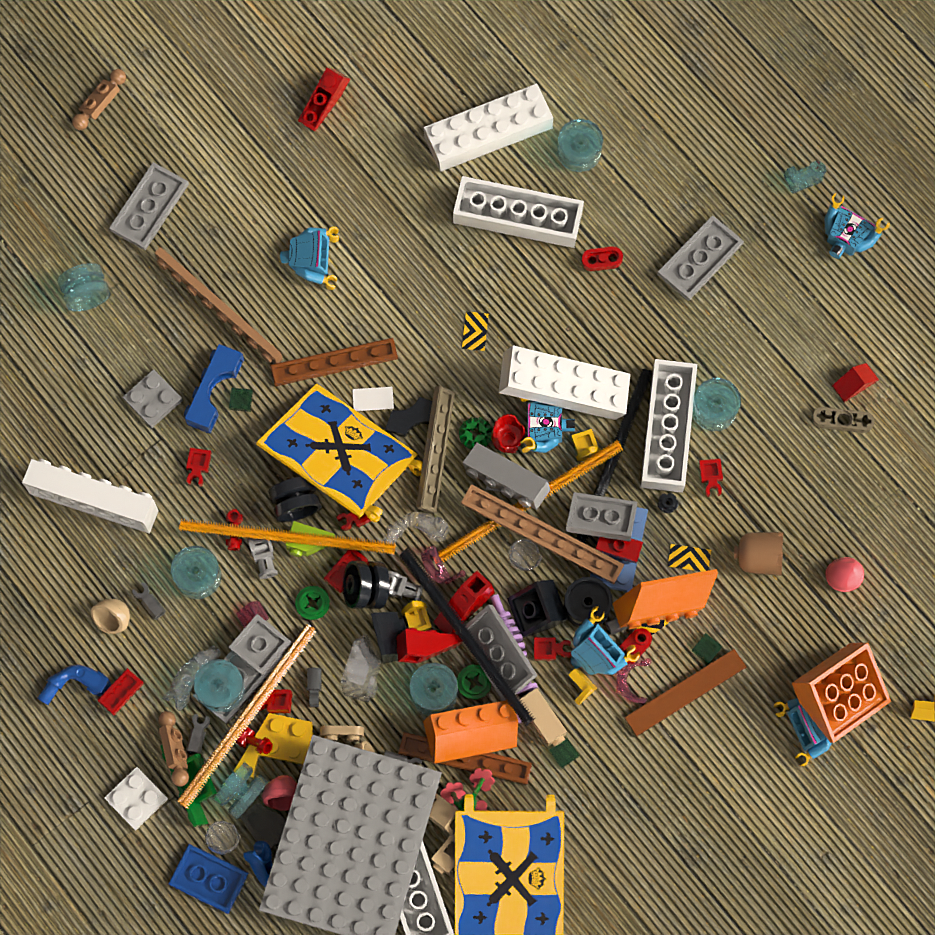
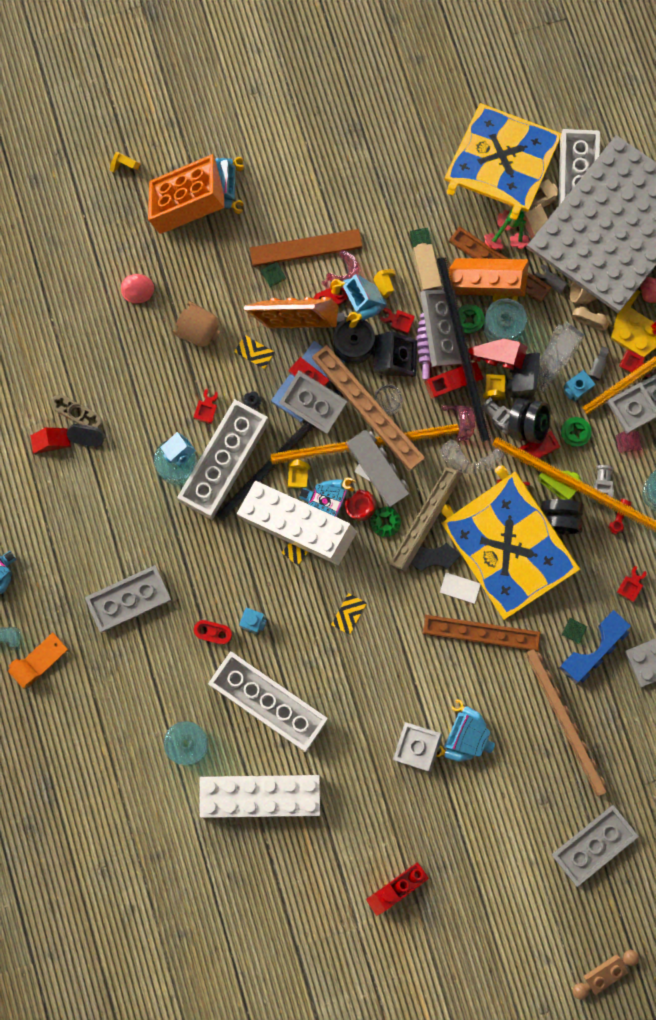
camera: 155 degrees left, 5 degrees up
none -> orange door [8,632,69,689]
none -> black tile [67,424,105,447]
none -> brick [160,432,196,466]
none -> dark azure brick [239,607,267,635]
none -> plate [393,722,443,772]
none -> dark azure brick [563,370,595,402]

